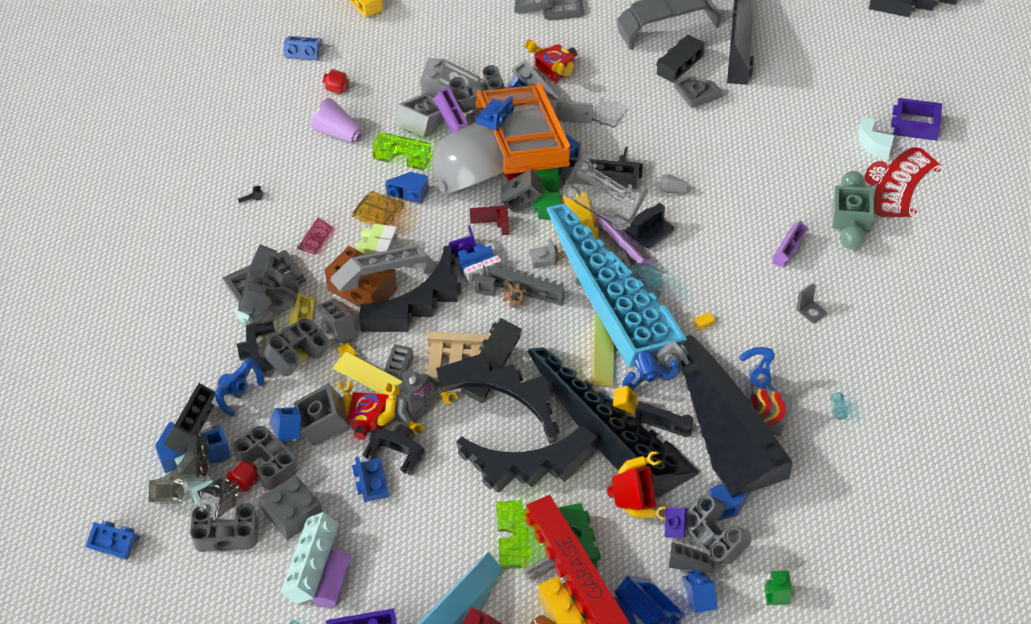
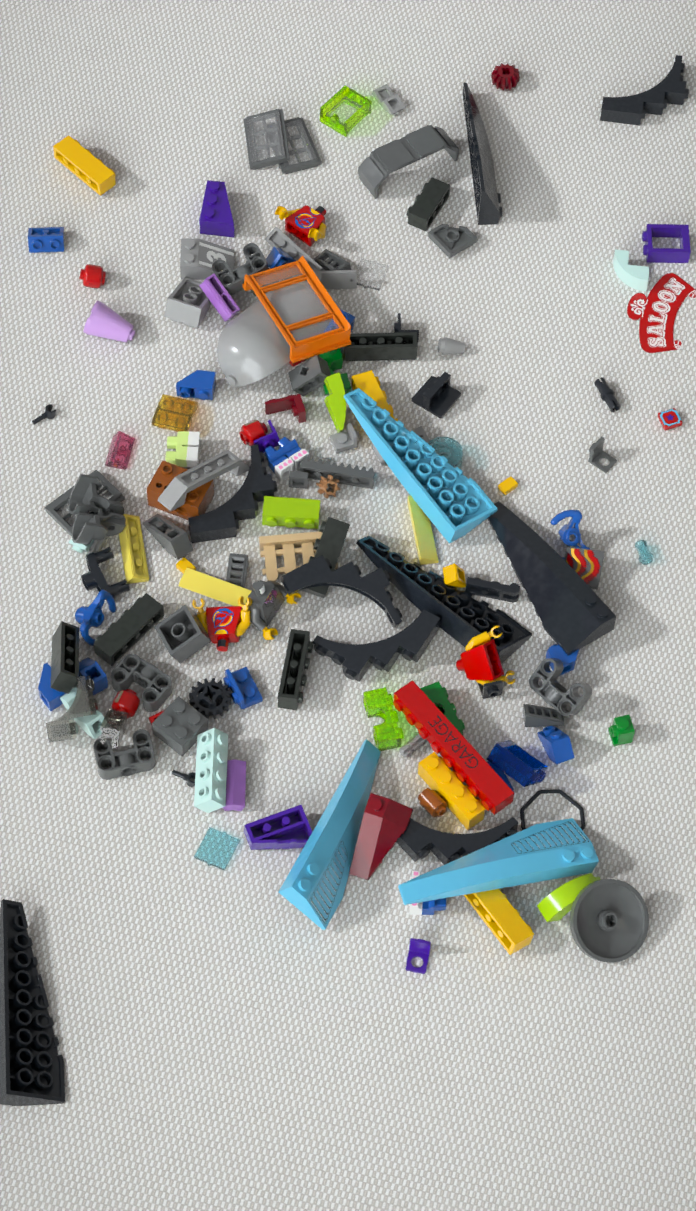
camera: 15 degrees left, 10 degrees up
blue bracket [85,520,140,560] -> none
dark grey beam [263,318,329,376] -> none
blue slope [269,407,301,441] -> none
black connector [362,424,426,475] -> none
clear neon green arch [372,132,432,171] -> none
blue bracket [476,96,515,130] -> none
clear windscreen [562,151,649,230] -> none
lavender tile [595,214,655,267] -> none
blue piece [622,351,680,391] -> none
light grey bracket [654,340,690,370] -> none
dark purple bracket [665,508,689,538] -> none
medium lavender piece [772,220,809,268] -> none
sand green brick [832,171,874,249] -> none
none -> pearl dark grey brick [94,593,164,666]
none -> black hand [172,770,196,787]
none -> black gear [189,678,231,719]
none -> dark purple wedge [199,180,234,238]
none -> red head [239,420,268,446]
none -> lime brick [262,496,320,529]
none -> pearl dark grey brick [278,629,313,710]
none -> dark grey slope [314,249,351,271]
none -> lime slope [324,372,346,433]
none -> black bracket [478,680,503,699]
none -> black pin [594,377,621,412]
none -> red tile [657,408,682,431]

